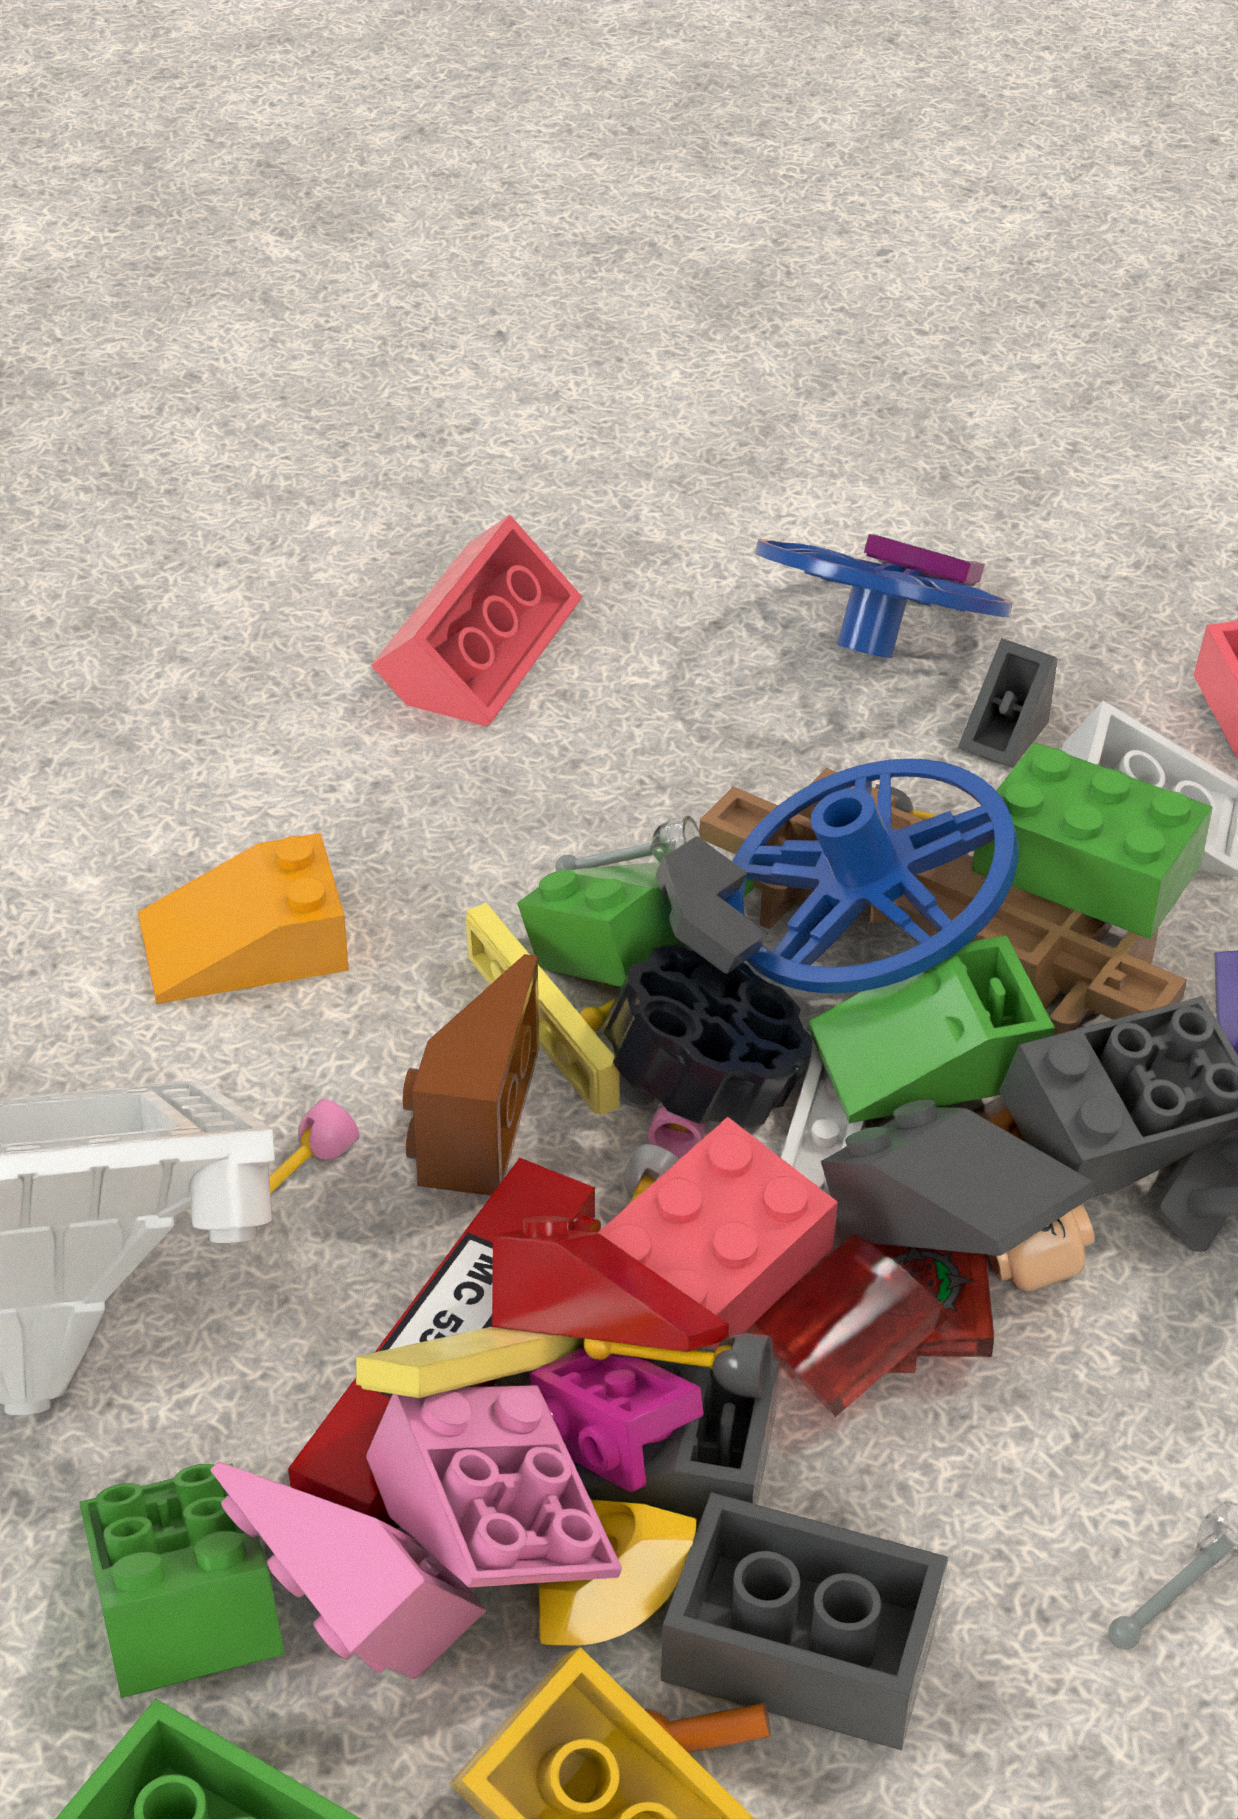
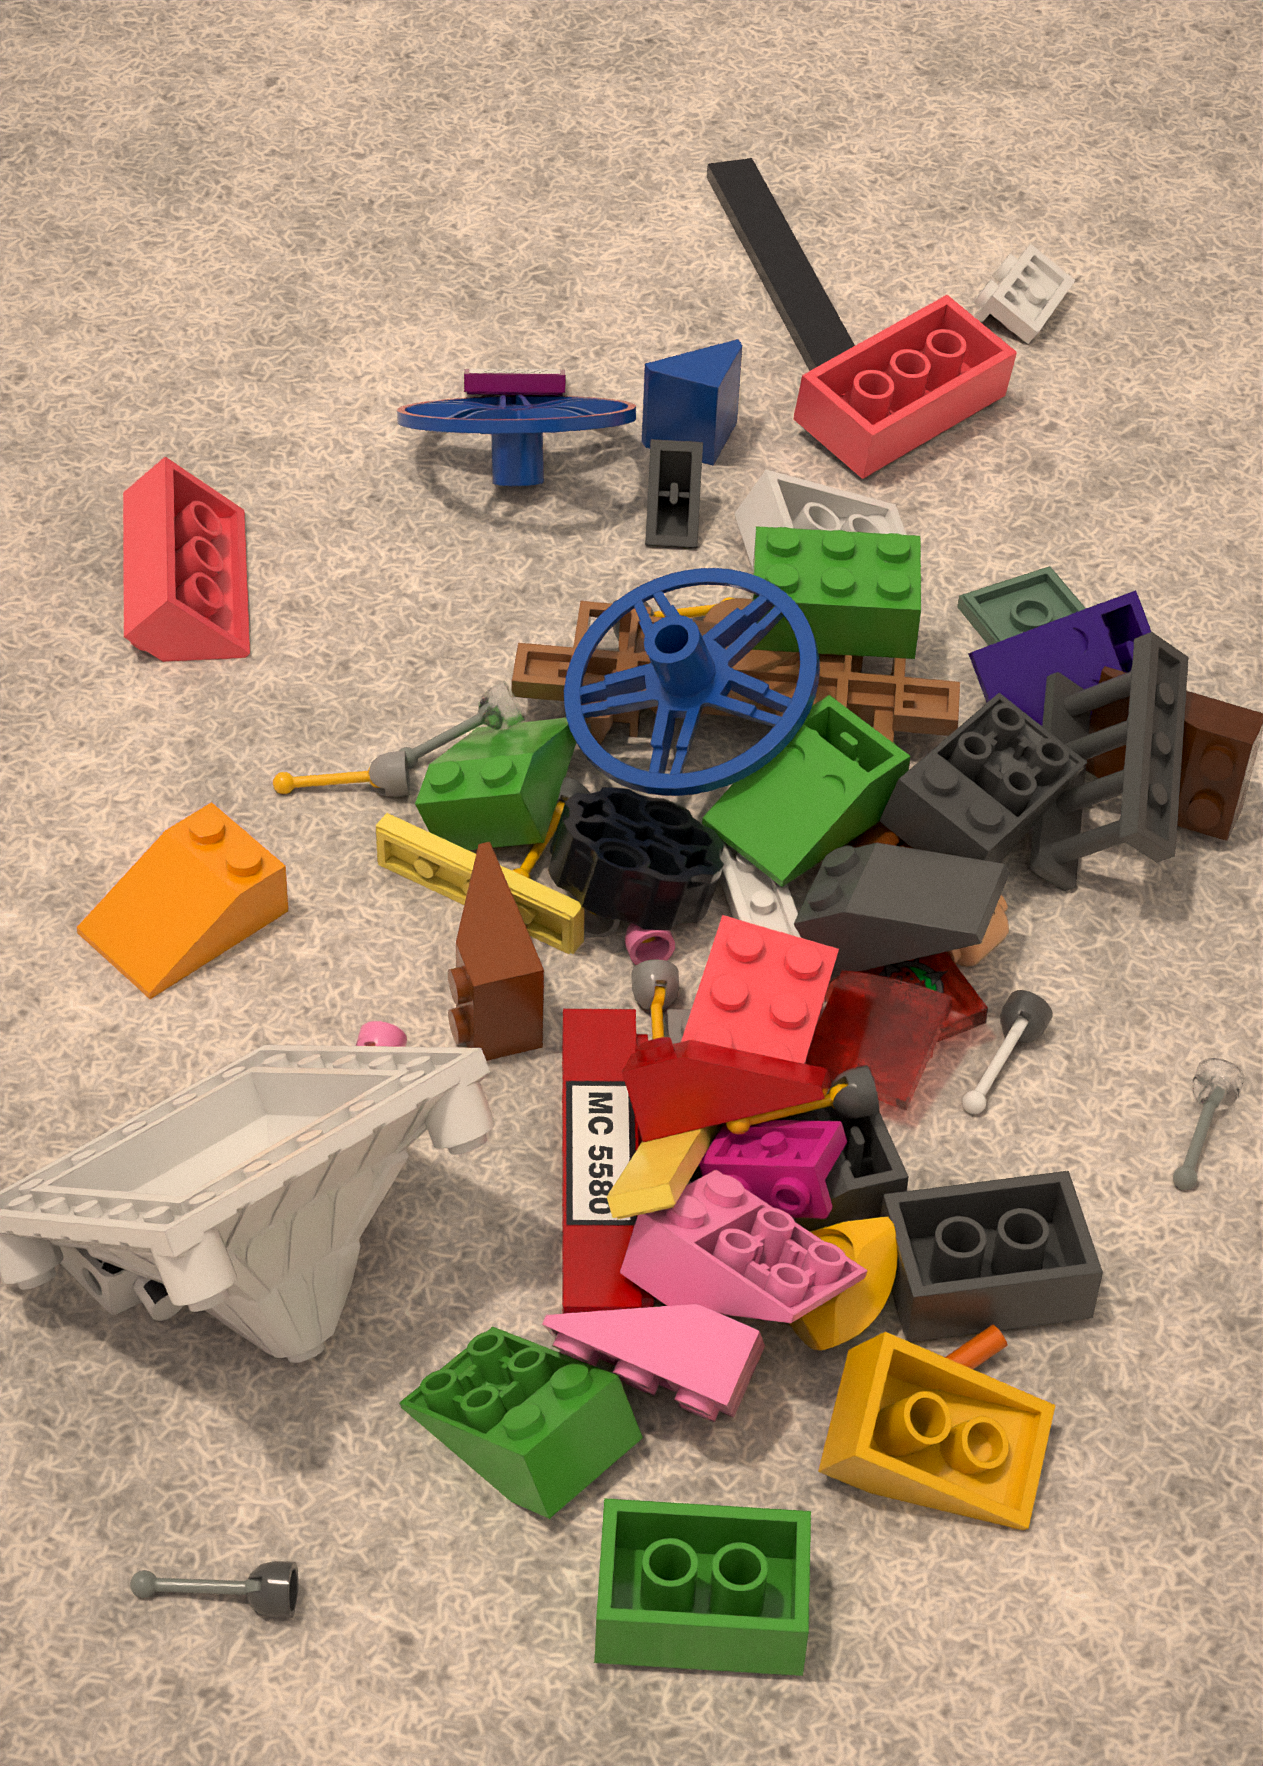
camera: 30 degrees left, 5 degrees up
dark grey tile [656,836,768,974] -> none
none -> hinge [273,751,410,797]
none -> blue slope [641,339,743,466]
none -> hinge [962,990,1053,1115]

